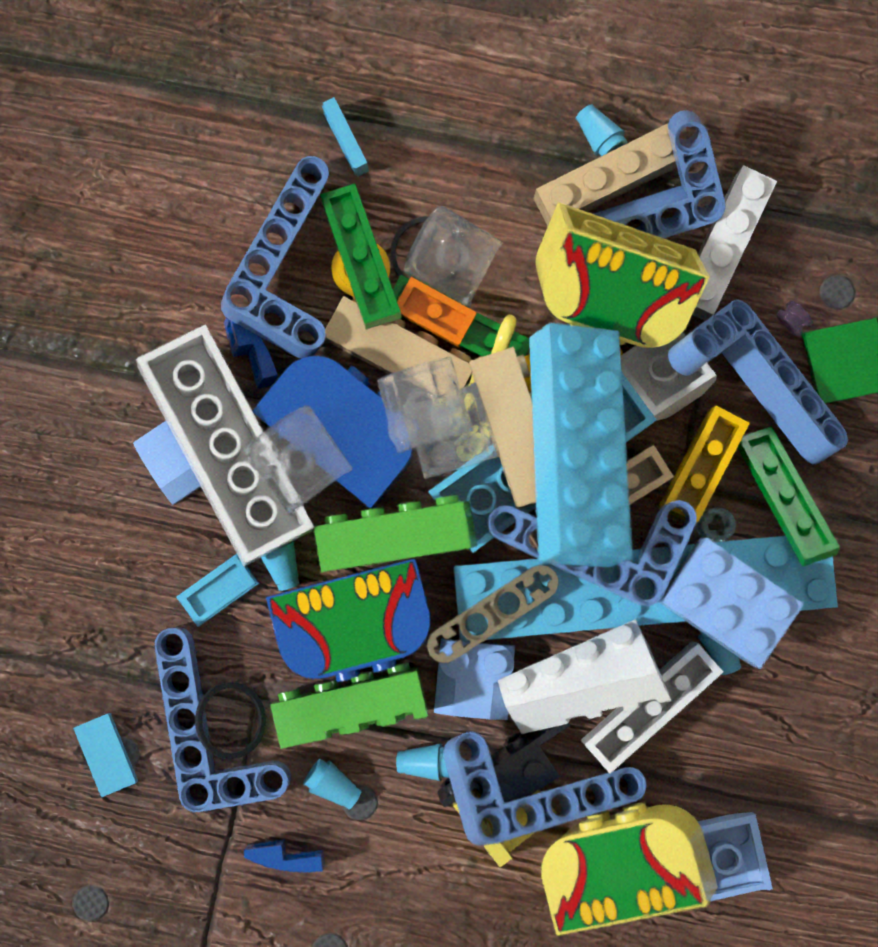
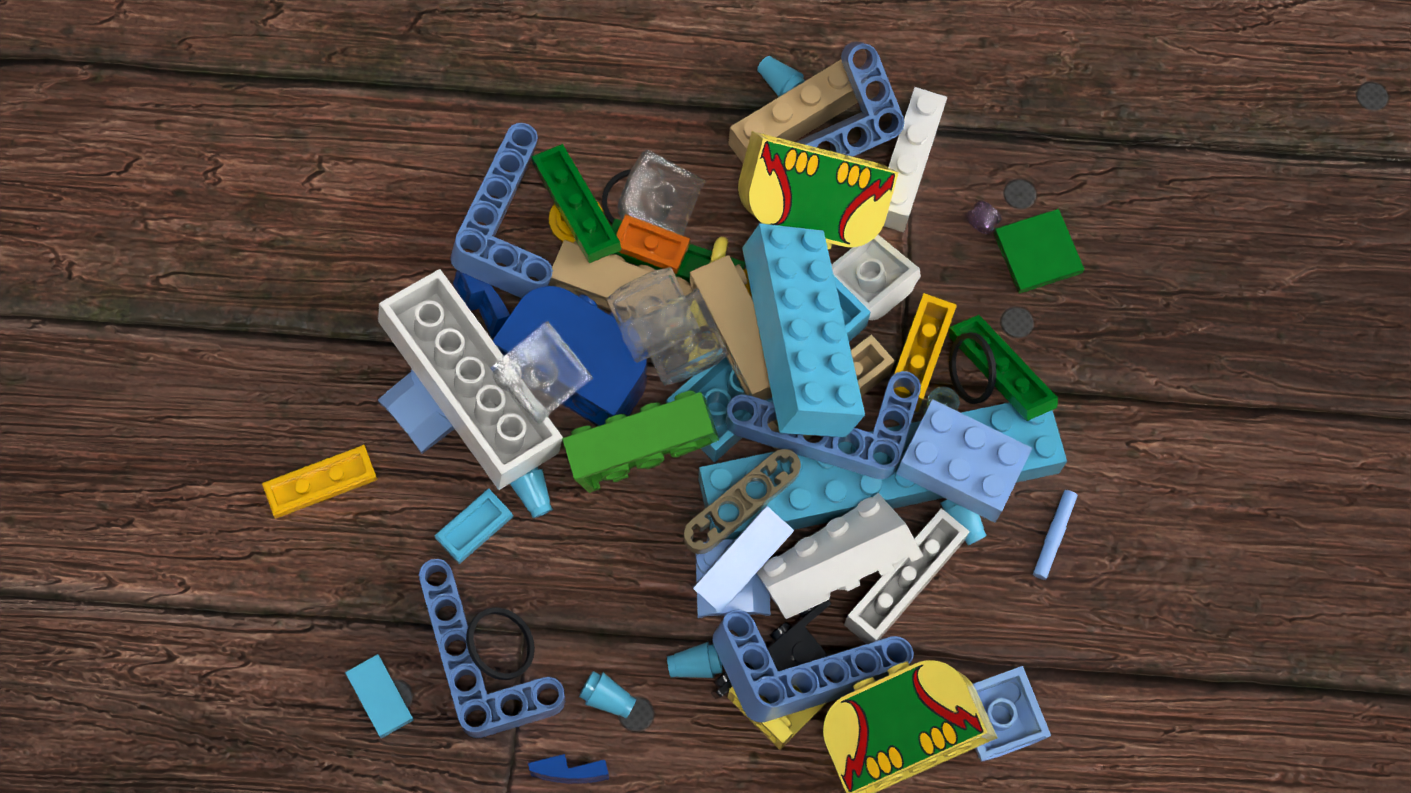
camera: 10 degrees left, 15 degrees down
brick [266,558,430,682] -> none
bright green wedge [270,662,428,749] -> none
medium azure tile [322,97,369,177] -> none
medium blue beam [668,300,848,464] -> none
none -> yellow tile [262,445,378,519]
none -> tile [693,505,794,613]
none -> black piece [949,332,996,404]
none -> light blue piece [1033,490,1078,580]

